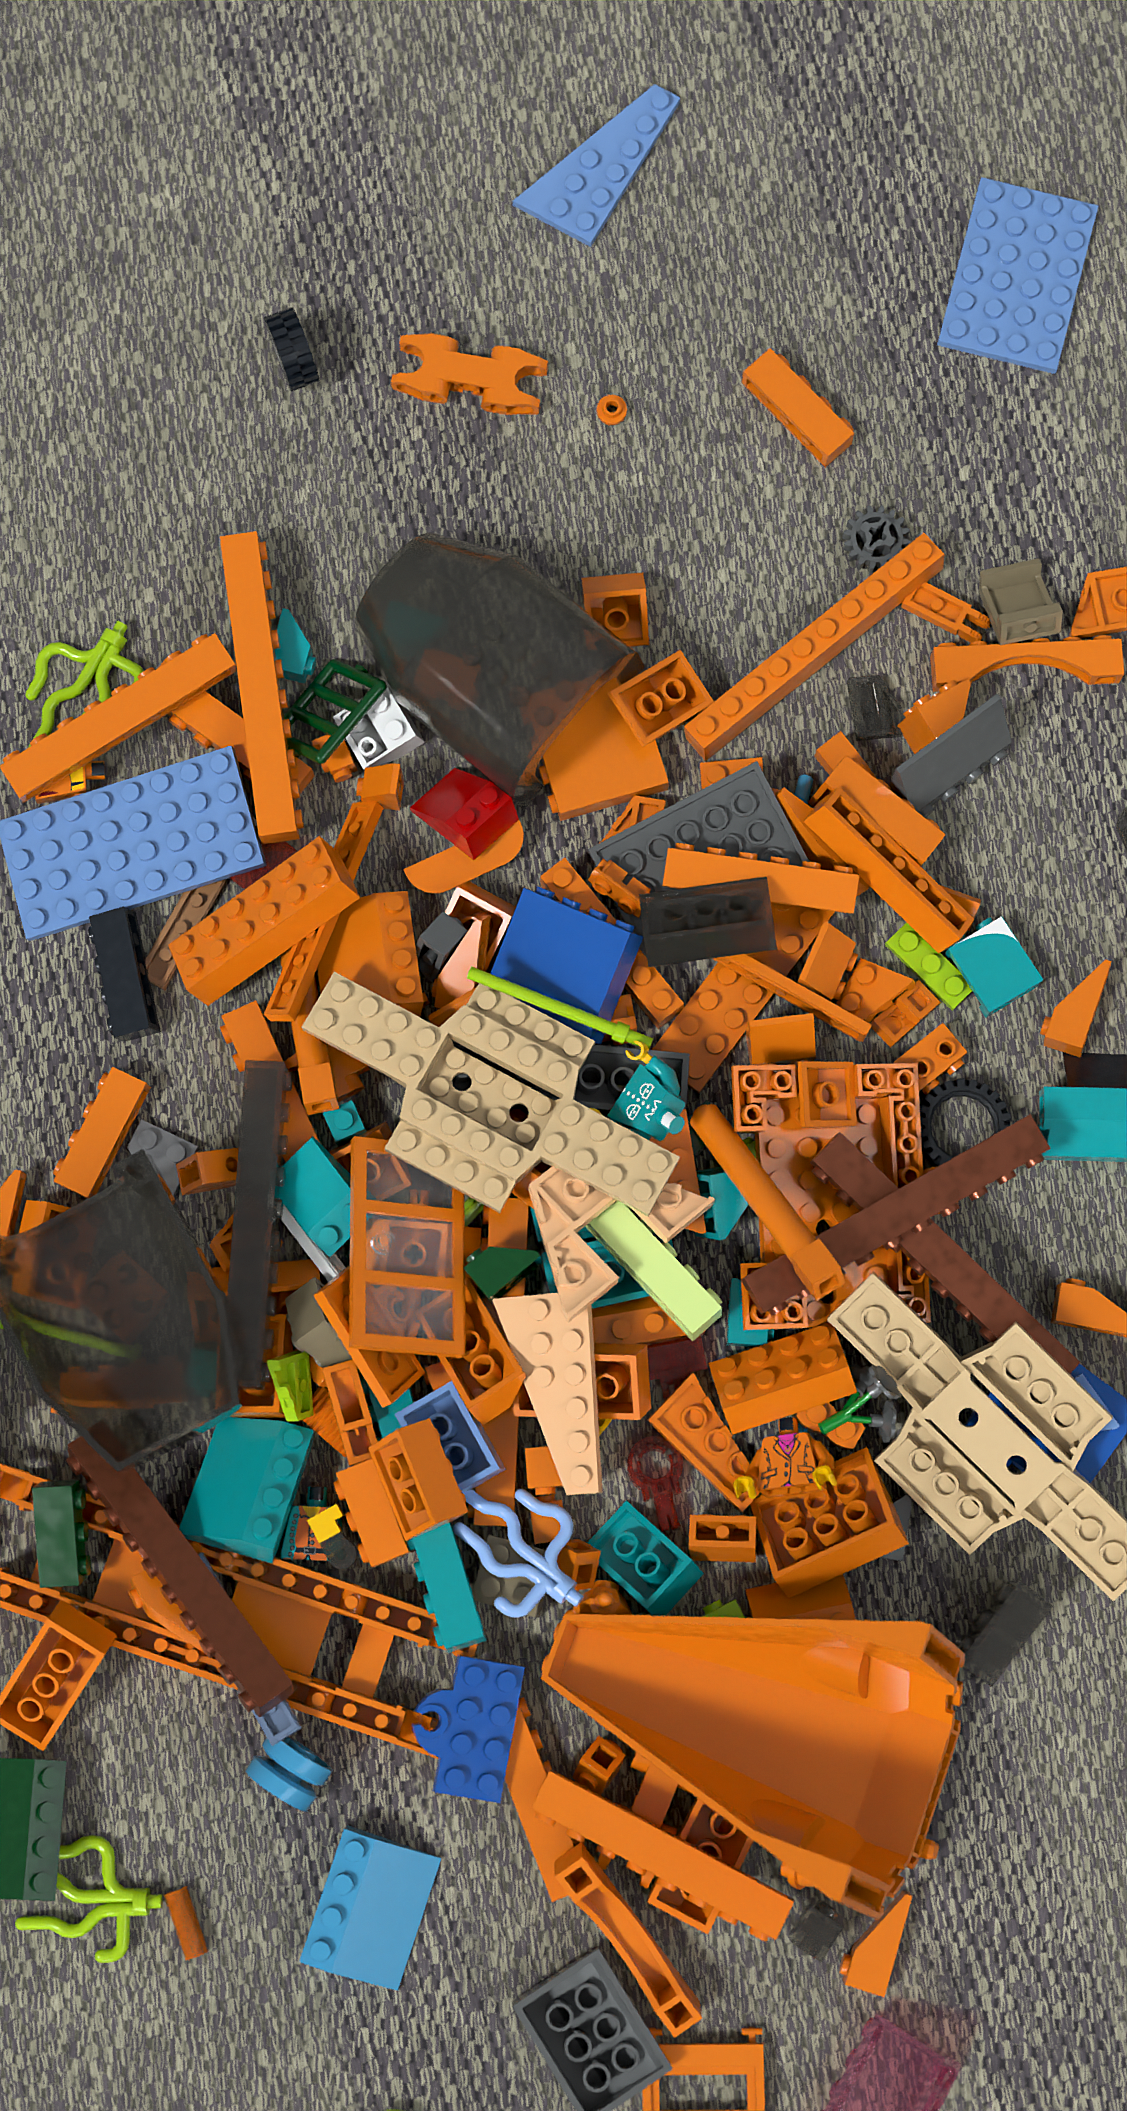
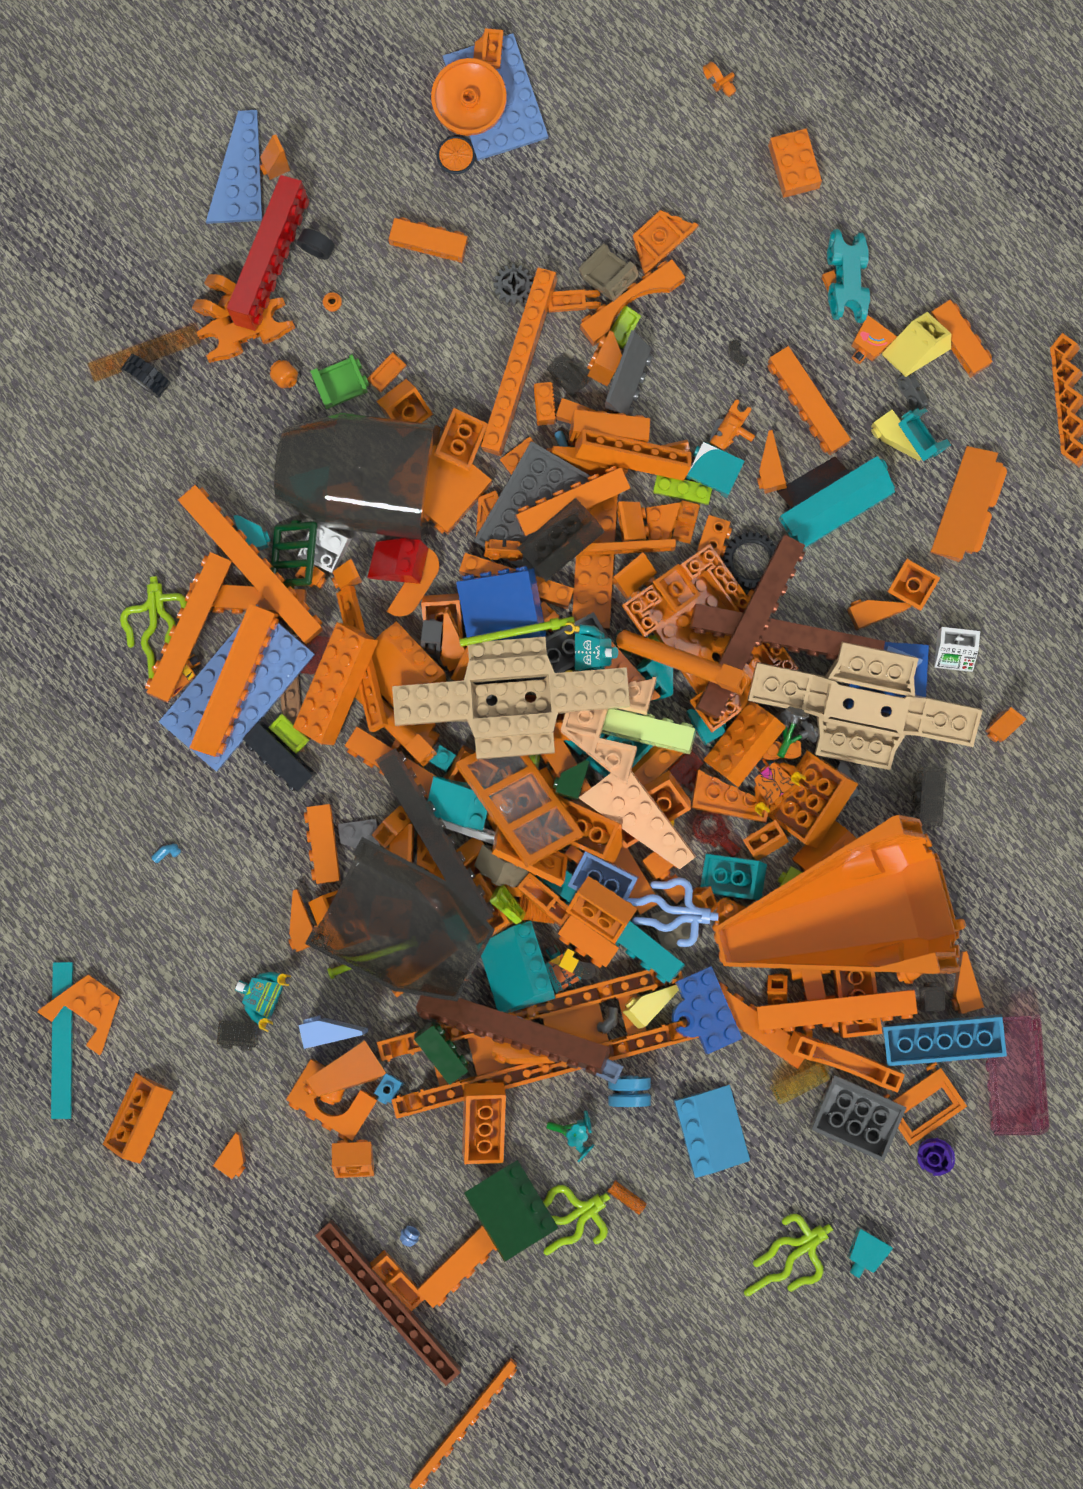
camera: 40 degrees left, 5 degrees up
none -> clear orange tile [88,324,201,382]
none -> orange slope [189,604,279,757]
none -> orange piece [192,274,236,318]
none -> red brick [227,175,309,331]
none -> orange slope [259,134,290,180]
none -> lime tile [269,714,310,754]
none -> orange head [270,360,298,388]
none -> black tyre [297,228,335,260]
none -> bright green panel [310,354,369,409]
none -> orange tile [367,352,407,393]
none -> orange slope [386,824,414,864]
none -> orange dish [431,58,507,136]
none -> orange wheel [436,136,476,174]
none -> orange slope [473,28,503,69]
none -> orange brick [534,382,556,426]
none -> teal plant [546,1110,595,1163]
none -> dark grey arm [597,1007,618,1034]
none -> lime plate [611,306,641,349]
none -> light yellow slope [623,985,679,1029]
none -> orange piece [709,400,755,451]
none -> clear yellow brick [769,1062,830,1104]
none -> dark azure brick [883,1014,1007,1066]

